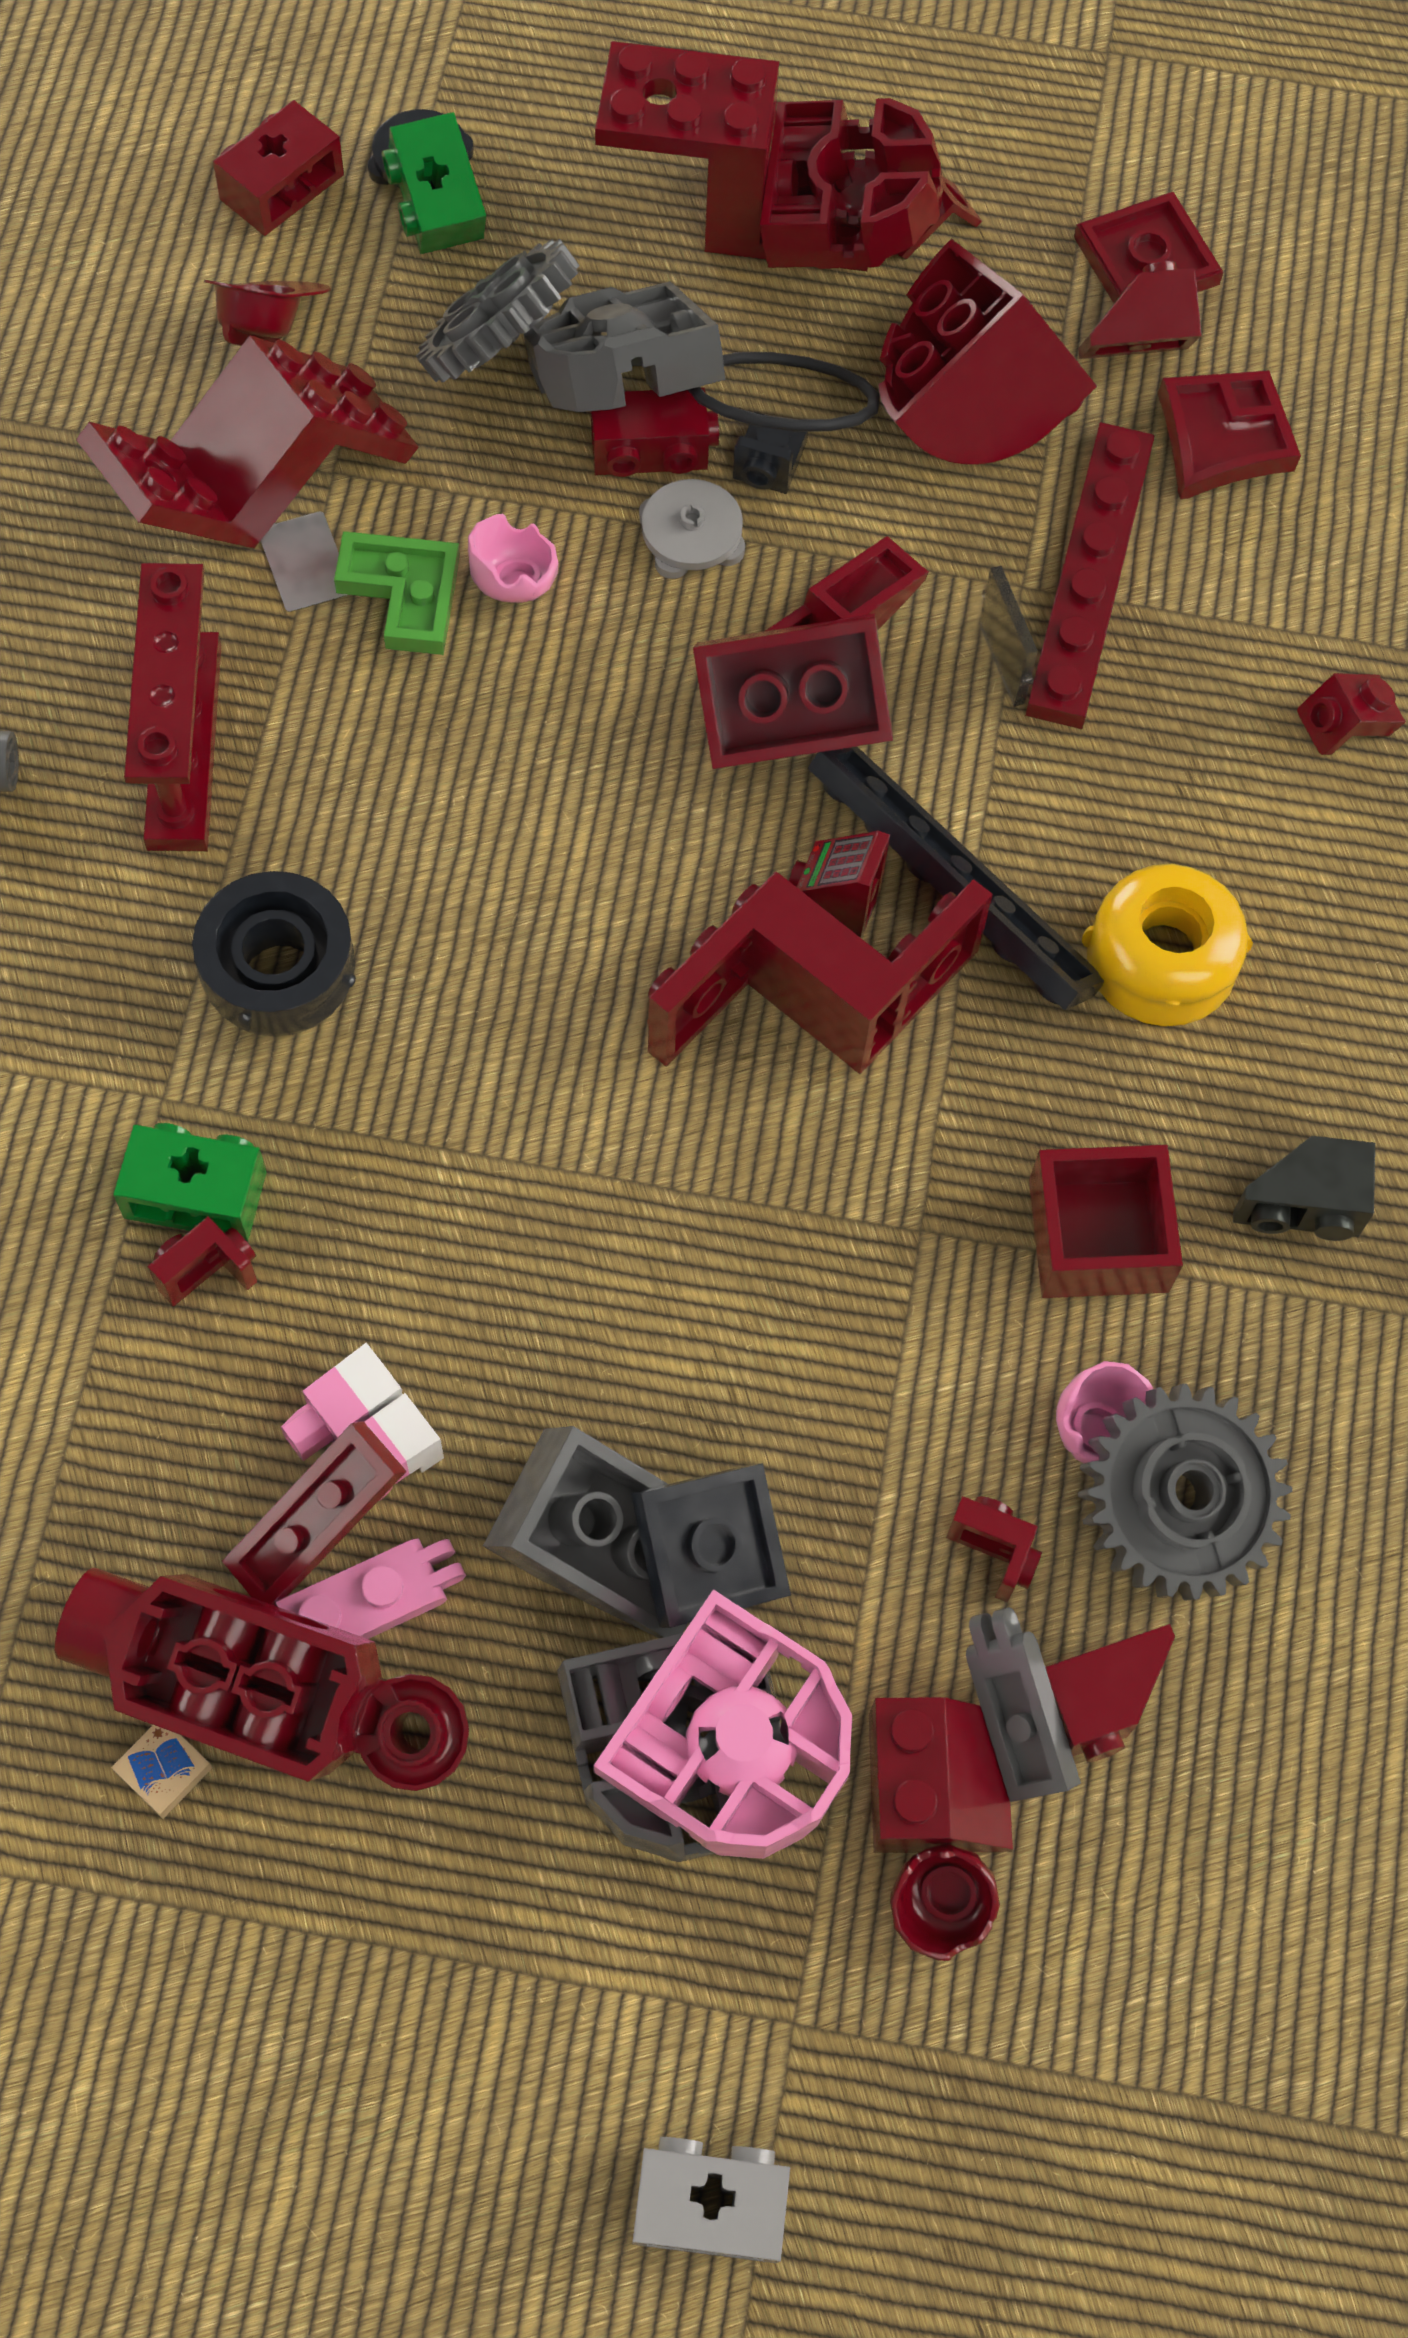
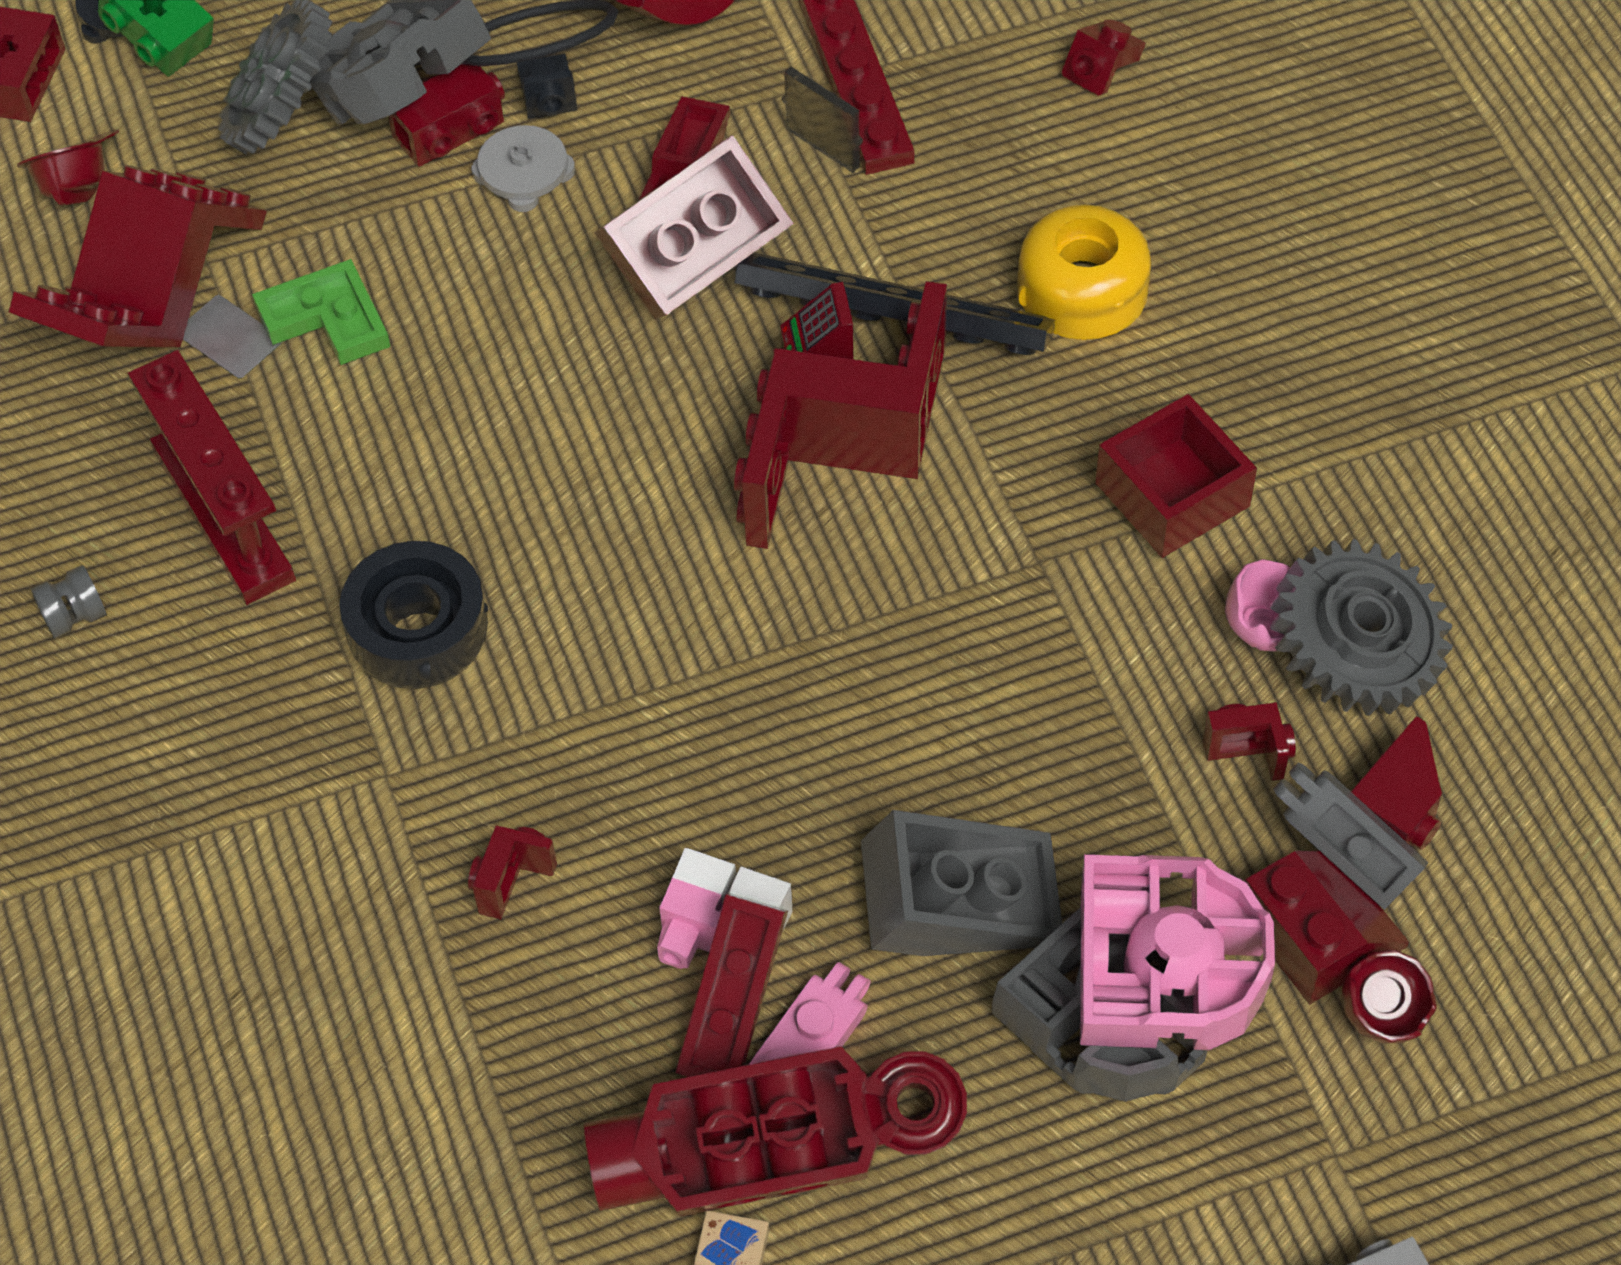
camera: 25 degrees left, 10 degrees down
green brick [113,1123,267,1242] -> none
bright pink hair [468,514,558,603] -> none
black plate [631,1463,791,1628] -> none
pearl dark grey slope [1233,1136,1376,1241] -> none

